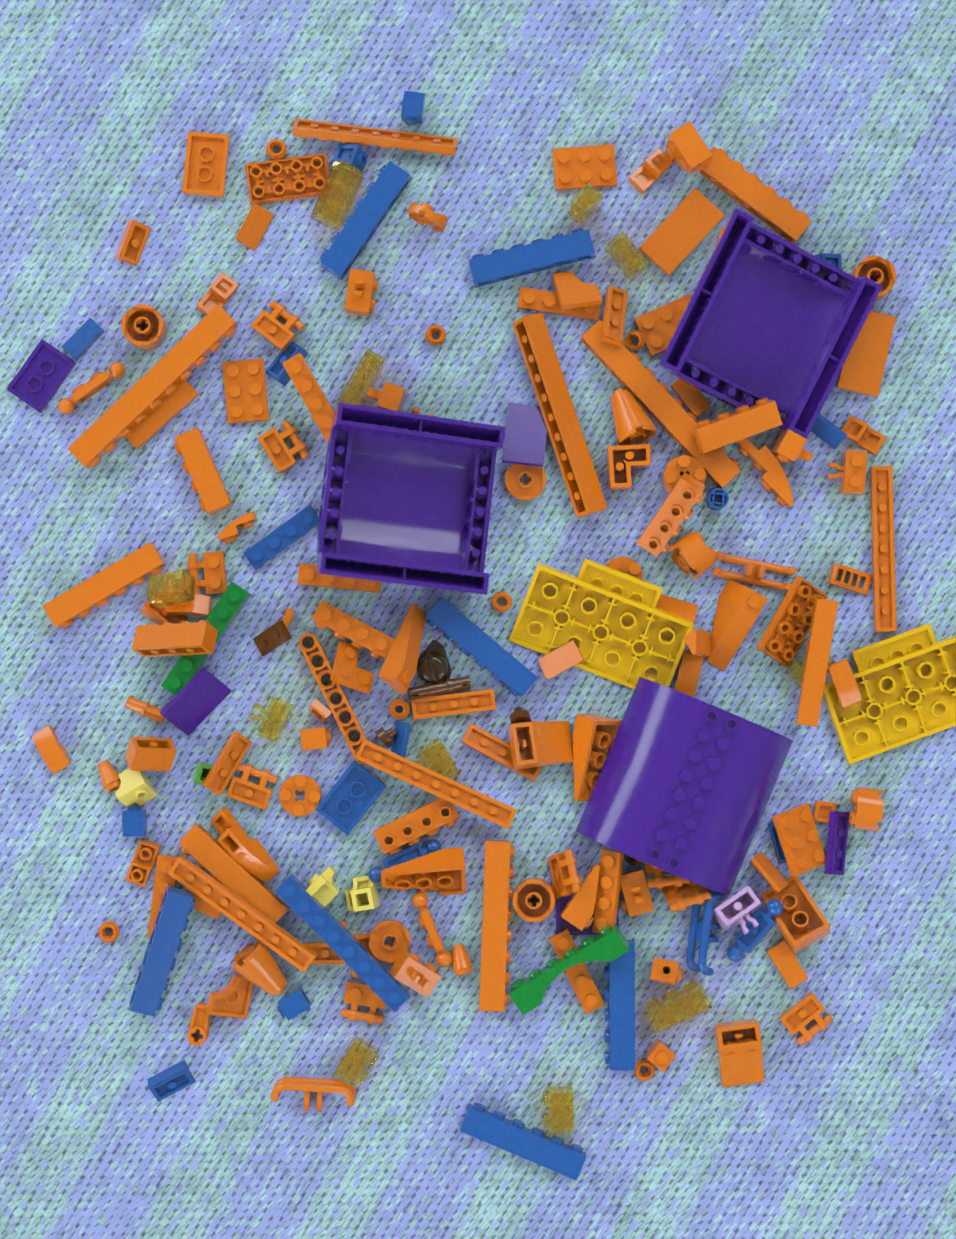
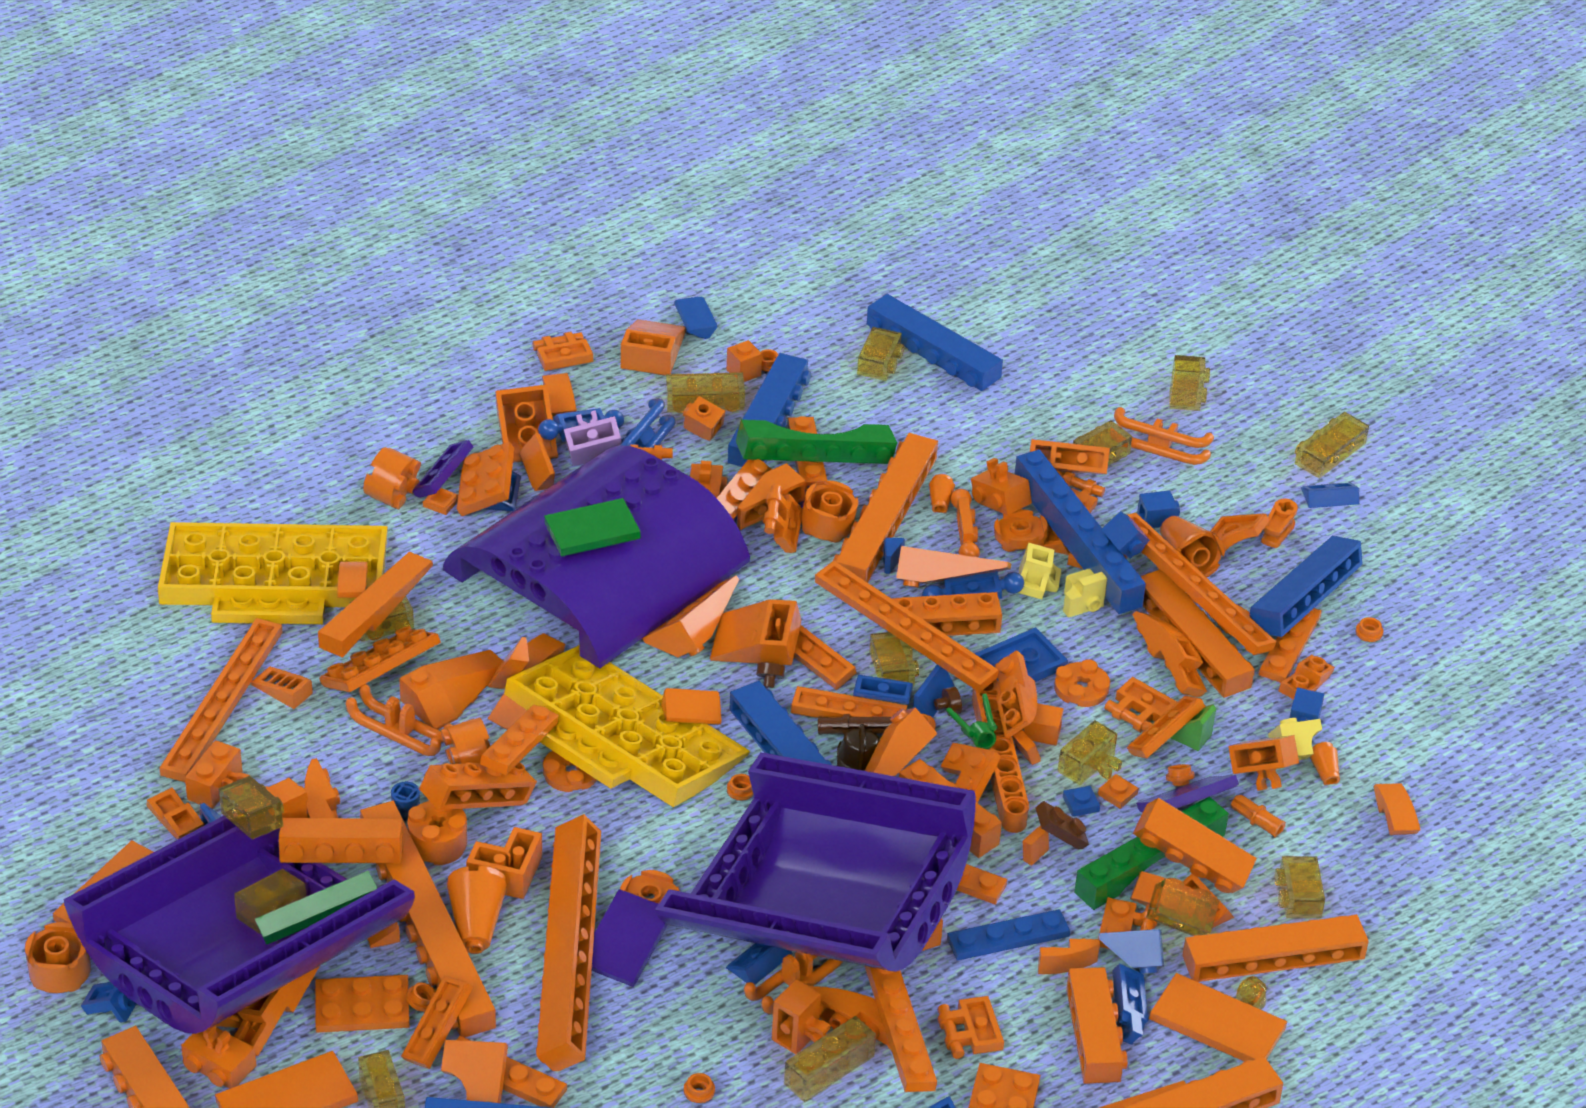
camera: 160 degrees left, 45 degrees down
none -> clear yellow brick [219,776,284,839]
none -> clear yellow brick [234,869,306,933]
none -> tile [255,871,377,945]
none -> orange plate [480,704,559,775]
none -> green tile [544,498,641,556]
none -> blue slope [674,296,717,339]
none -> blue slope [853,675,913,705]
none -> blue slope [883,538,905,574]
none -> green plant [946,694,998,749]
none -> orange slope [995,650,1037,738]
none -> orange slope [1030,439,1110,474]
none -> blue plate [1063,786,1100,817]
none -> orange plate [1098,774,1139,809]
none -> slope [1099,929,1164,974]
none -> blue brick [1101,511,1150,559]
none -> blue hinge [1112,963,1148,1045]
none -> orange tile [1149,973,1287,1062]
none -> orange plate [1166,764,1195,786]
none -> clear yellow brick [1169,355,1210,411]
none -> clear yellow tile [1236,976,1267,1010]
none -> clear yellow brick [1275,856,1325,918]
none -> clear yellow brick [1295,411,1369,479]

